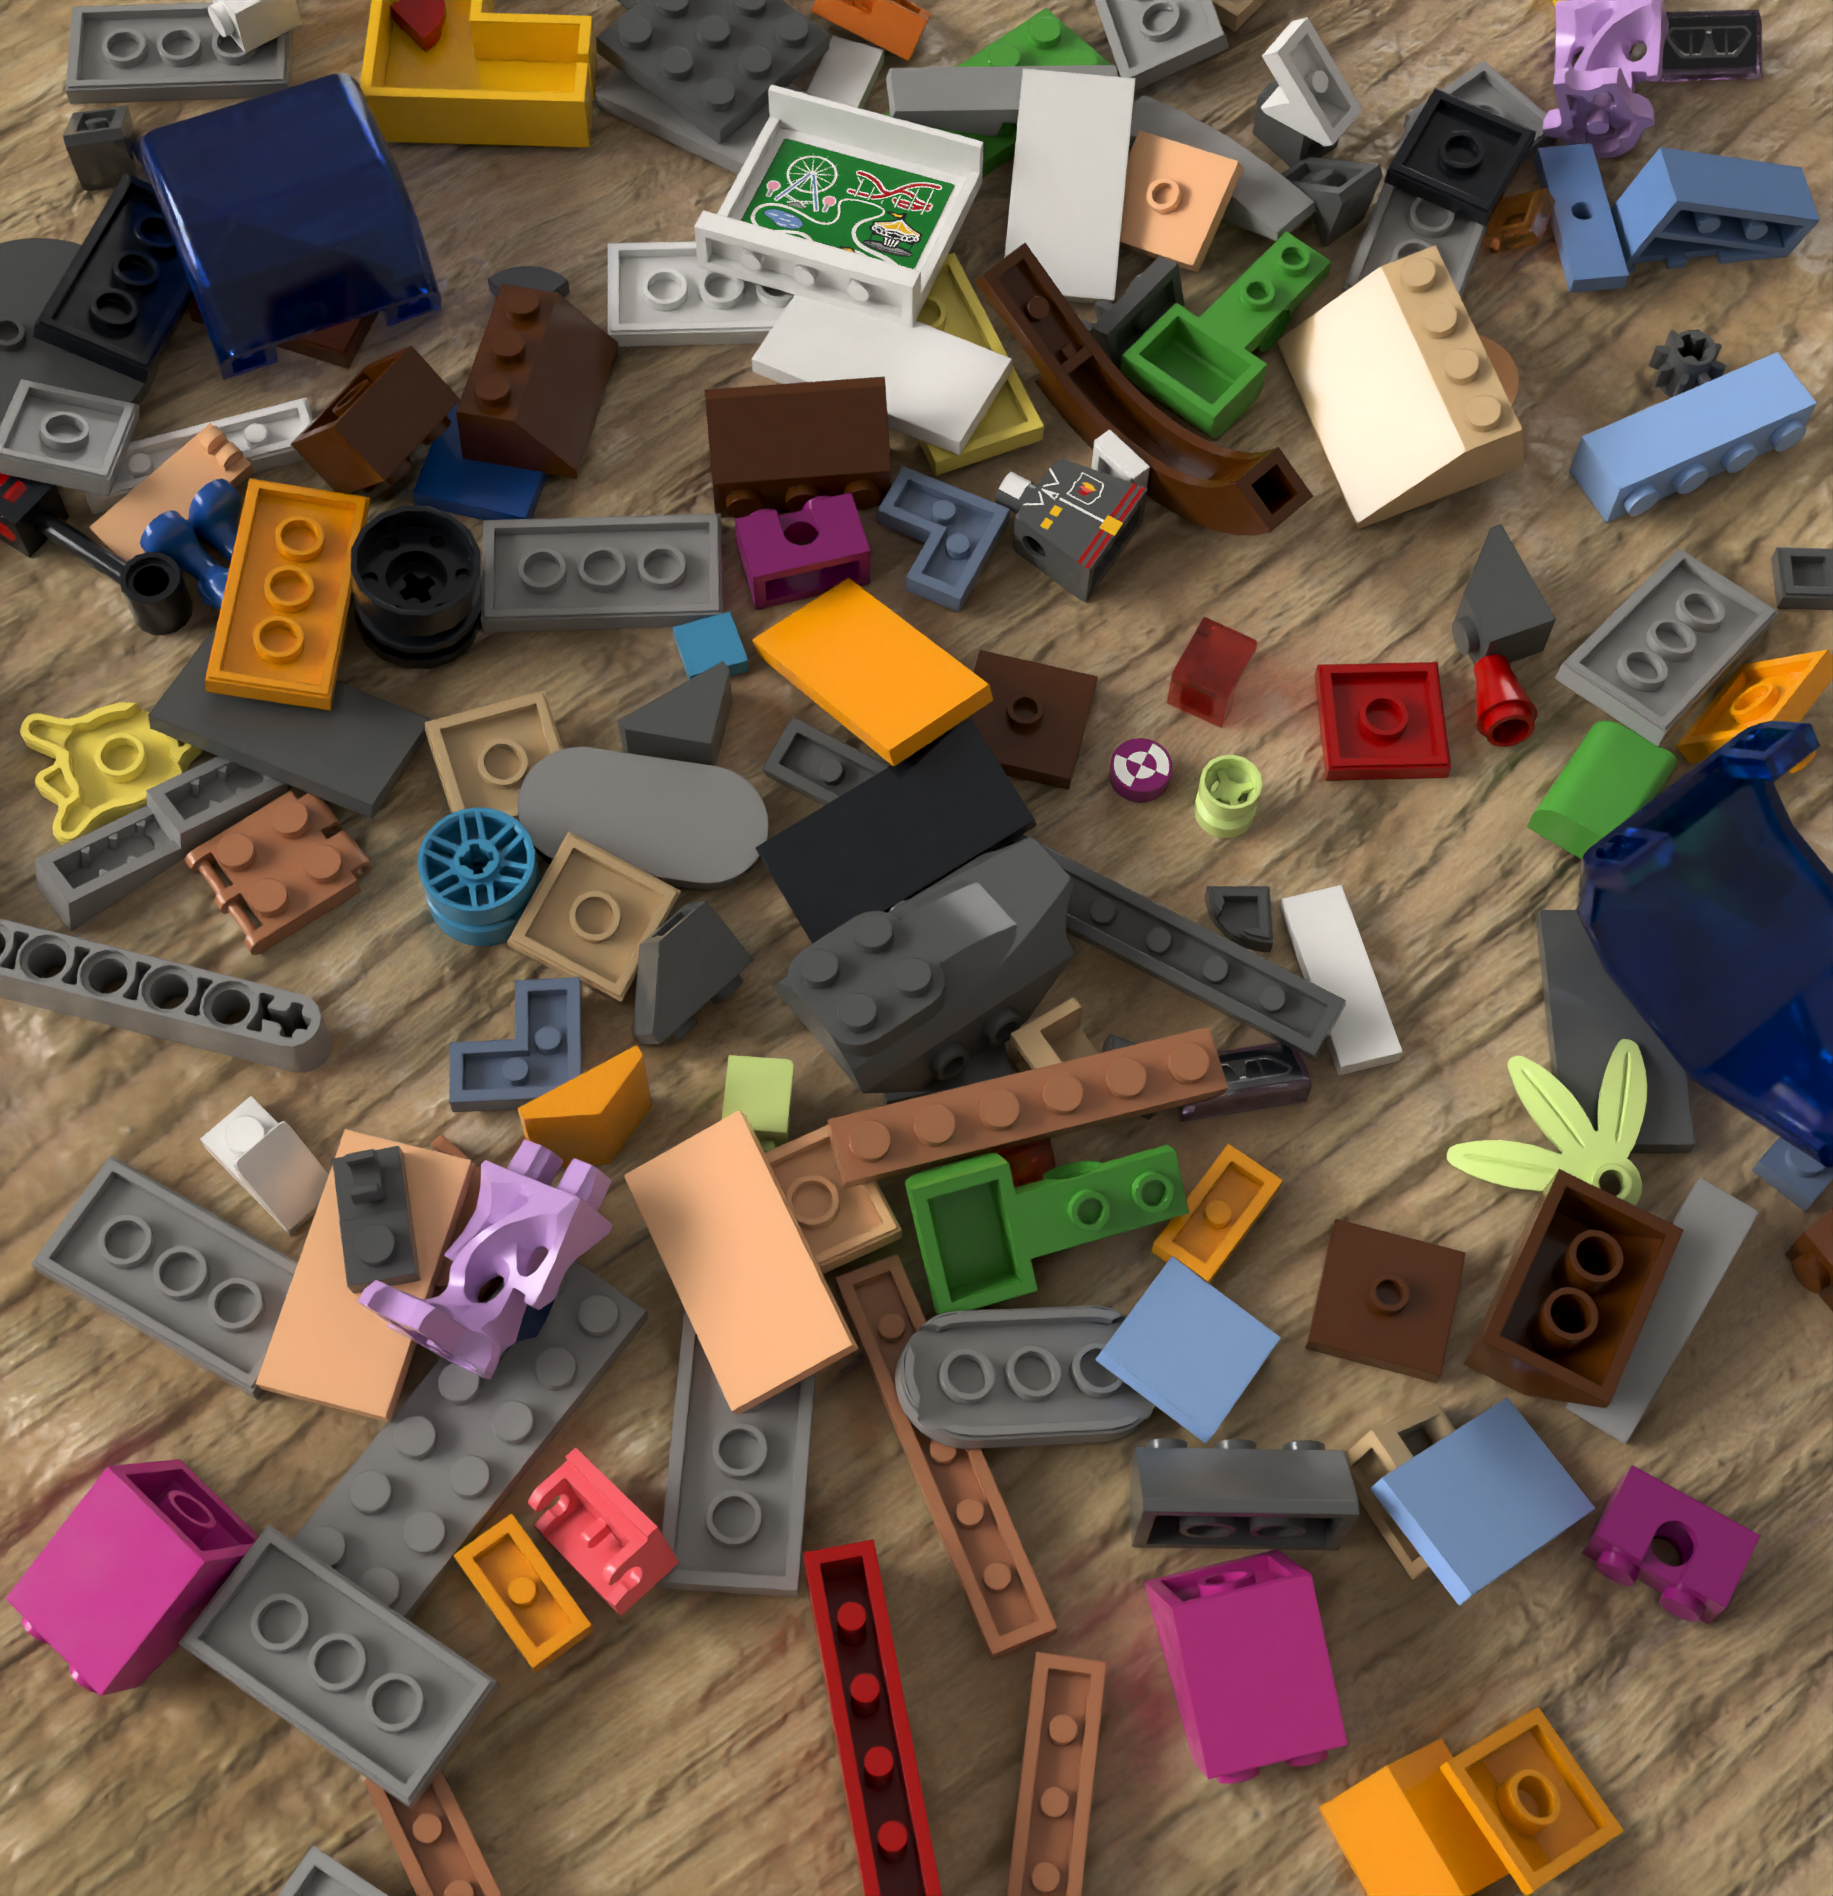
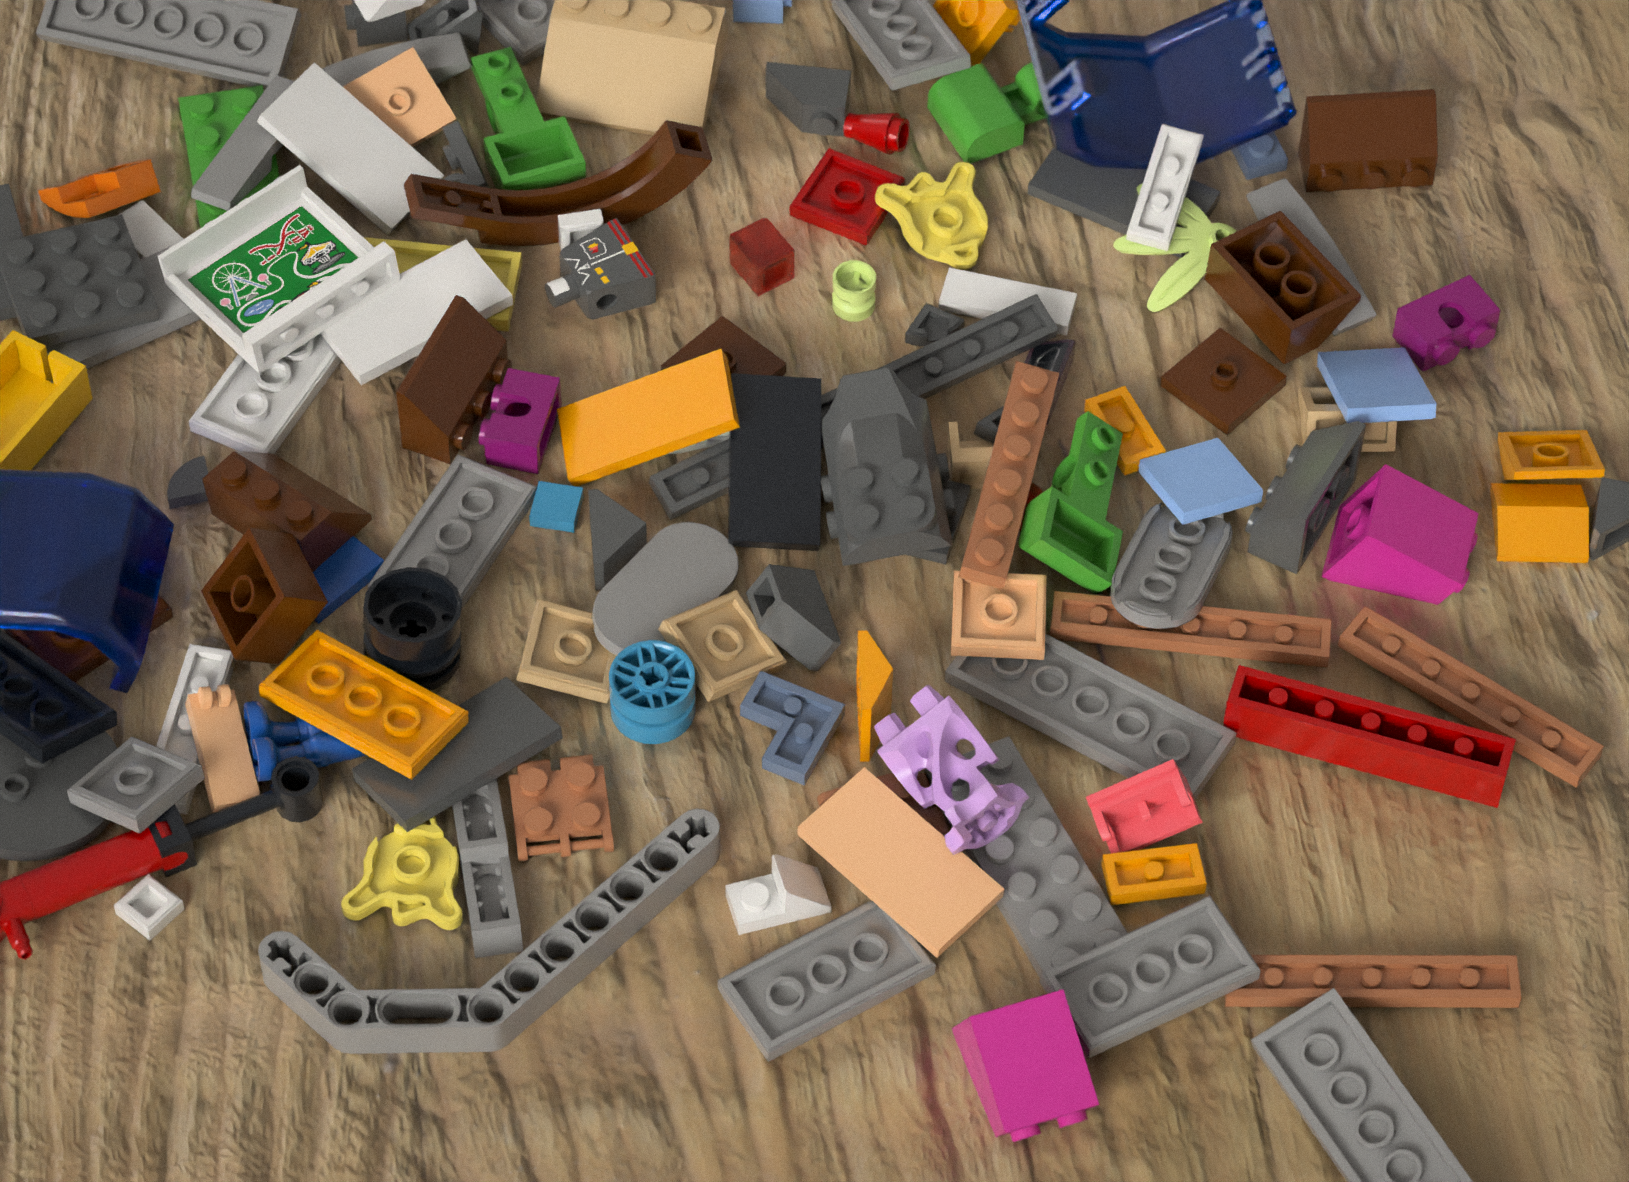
camera: 60 degrees left, 10 degrees down
dark grey plate [332,1146,421,1294] -> none
light nougat tile [624,1110,858,1415] -> none
yellowish green panel [721,1055,794,1153] -> none
sand blue plate [877,466,1010,613] -> none
magenta tile [1109,738,1172,802] -> none
none -> light yellow tile [875,162,988,270]
none -> white tile [1126,124,1204,251]

